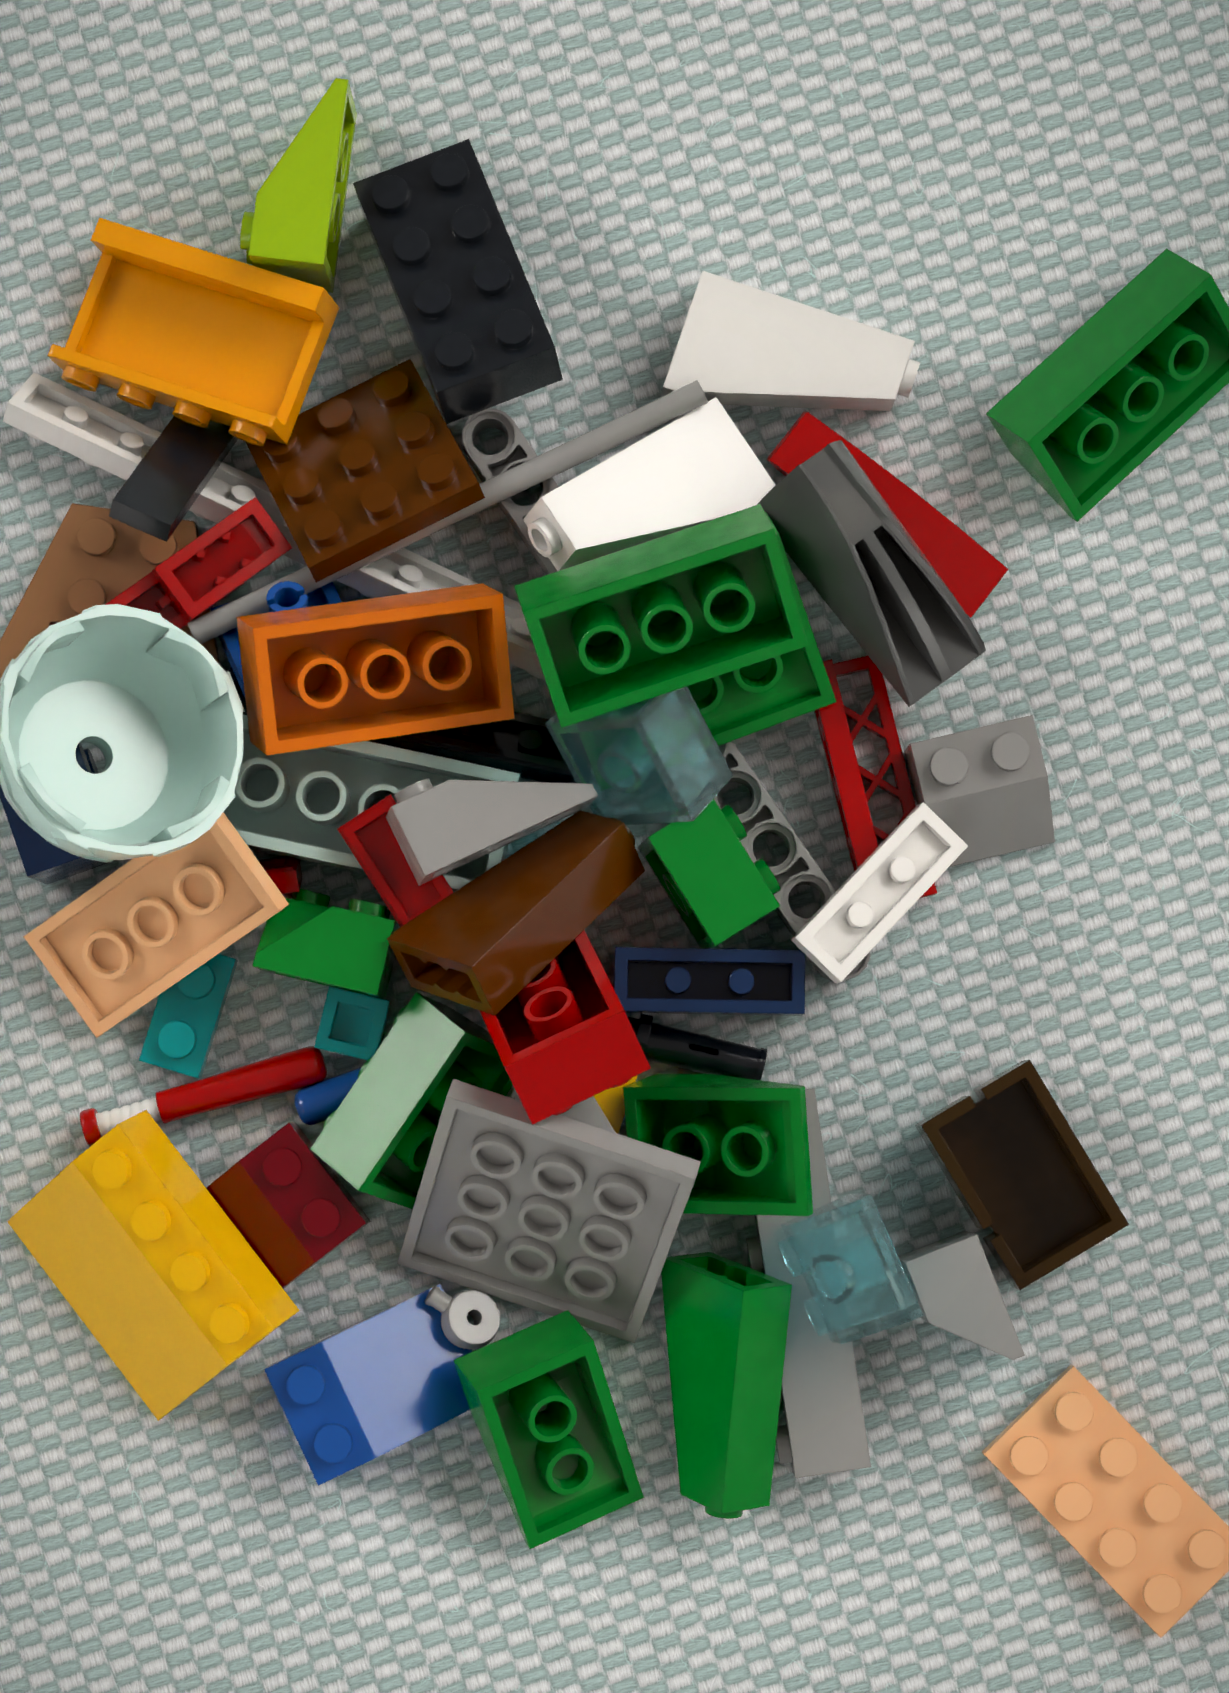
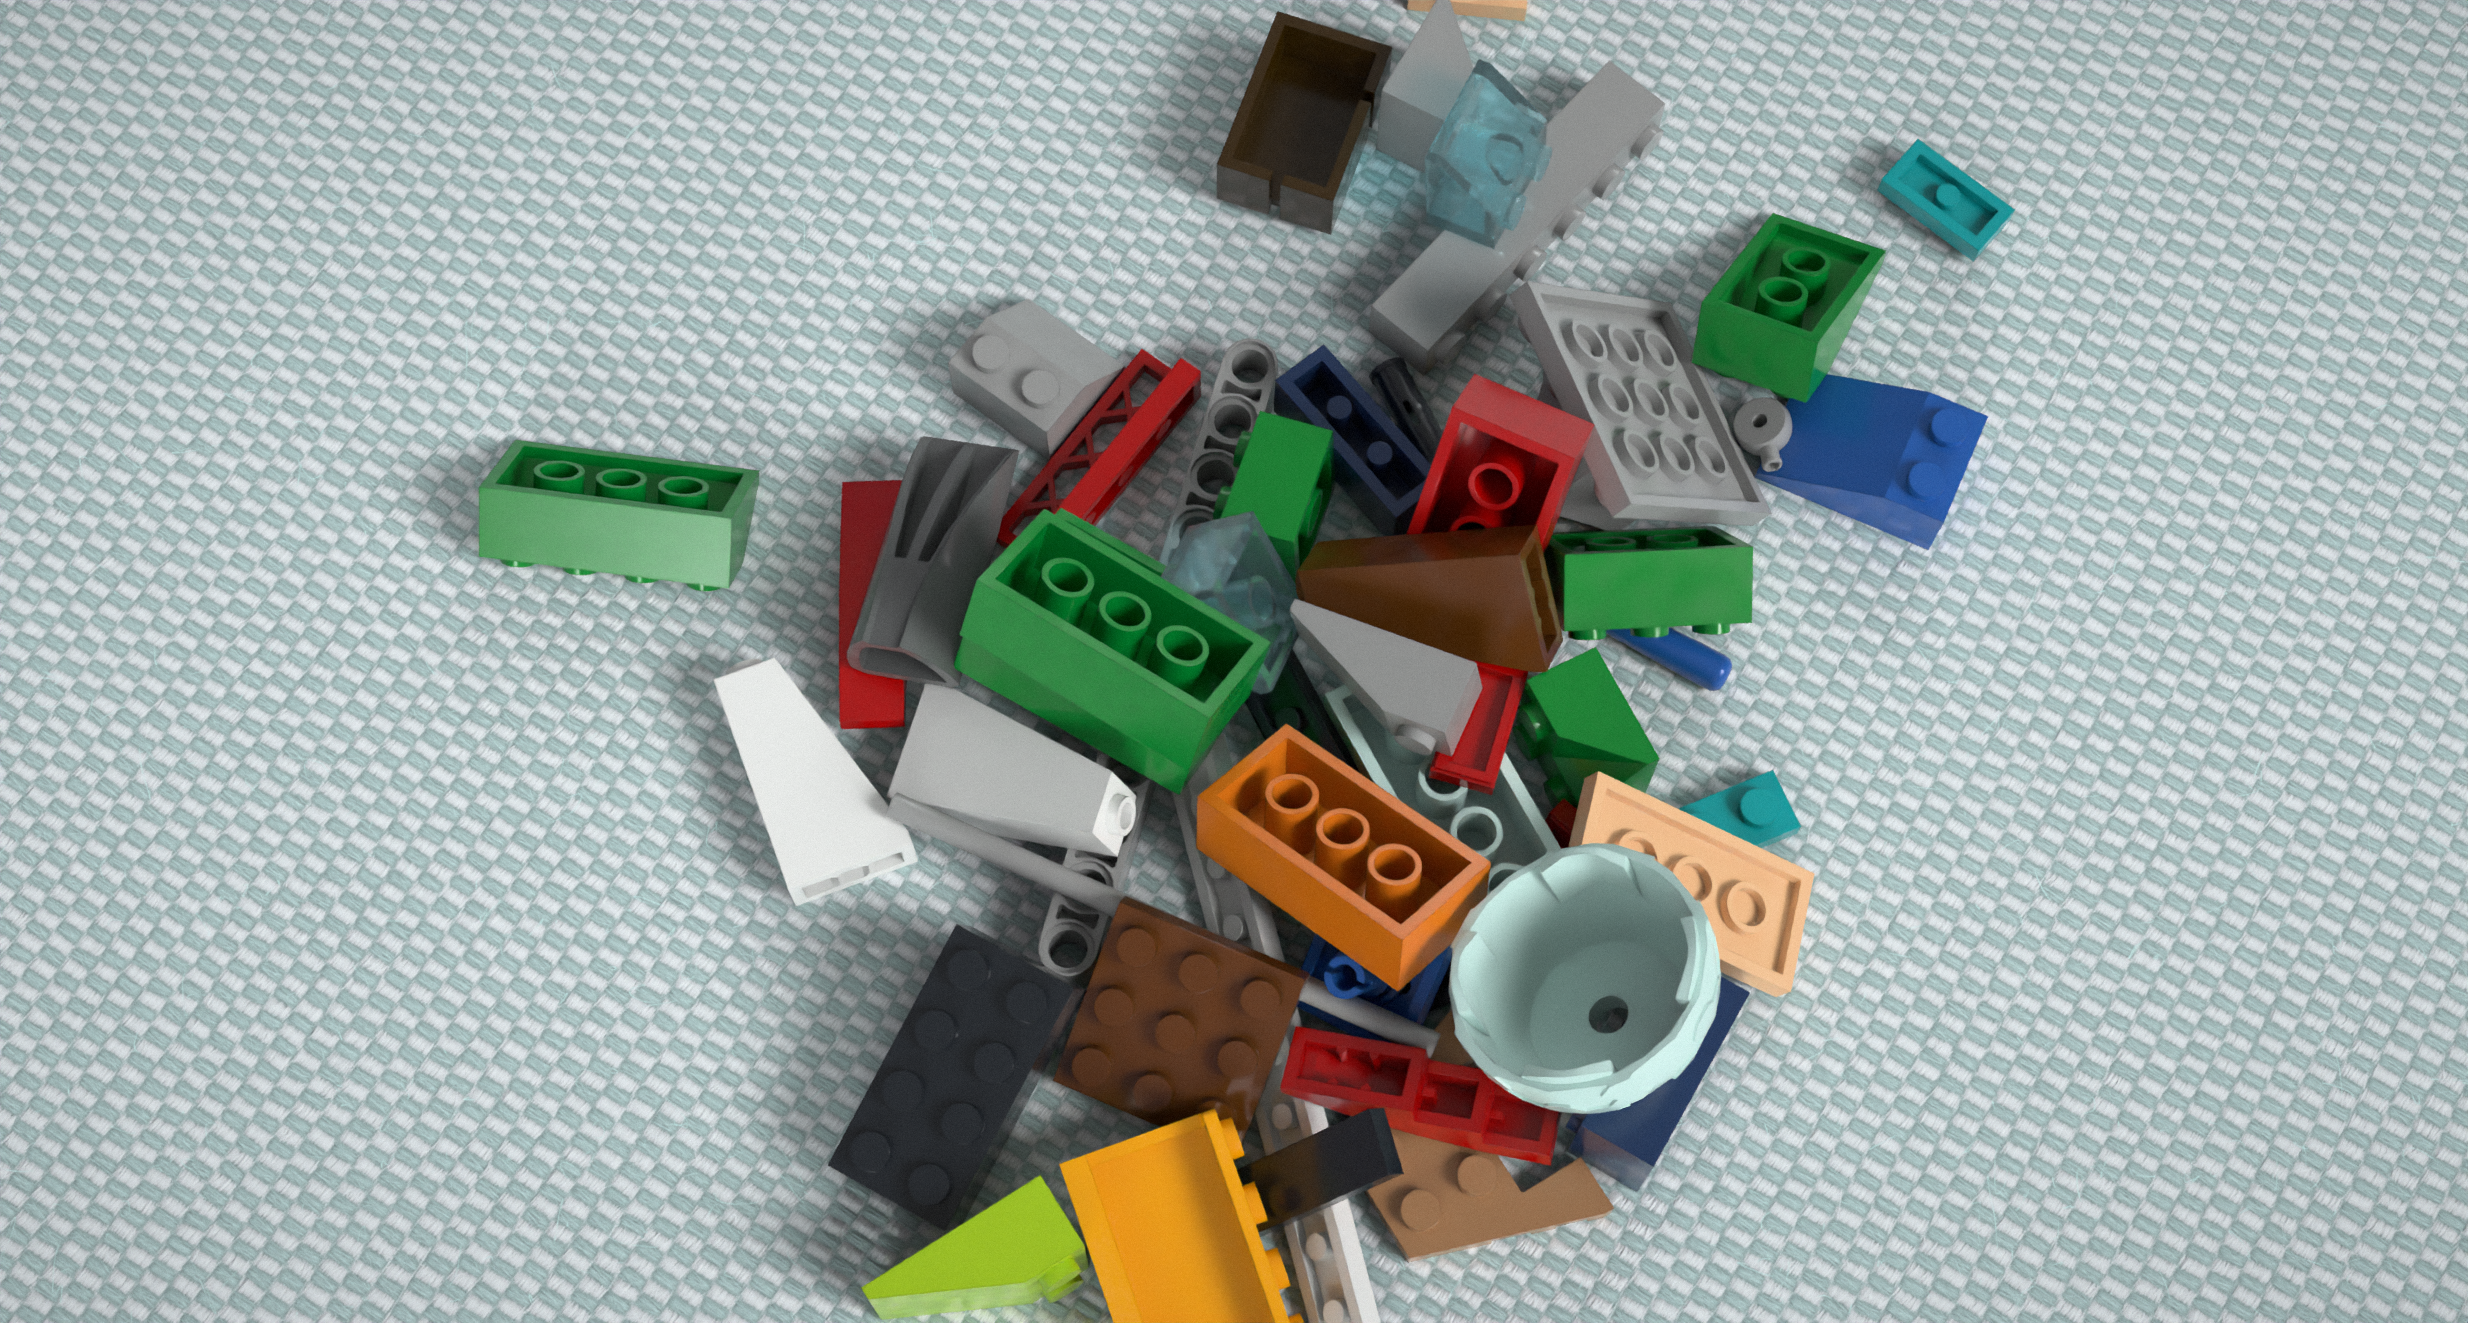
camera: 130 degrees left, 15 degrees down
yellow slope [7,1110,300,1421] -> none
red piece [80,1046,327,1146] -> none
dark red slope [206,1122,371,1289] -> none
teal plate [314,986,391,1060] -> none
green slope [623,1074,813,1216] -> none
green slope [661,1252,792,1519] -> none
white plate [791,802,968,984] -> none
none -> teal plate [1877,139,2015,262]

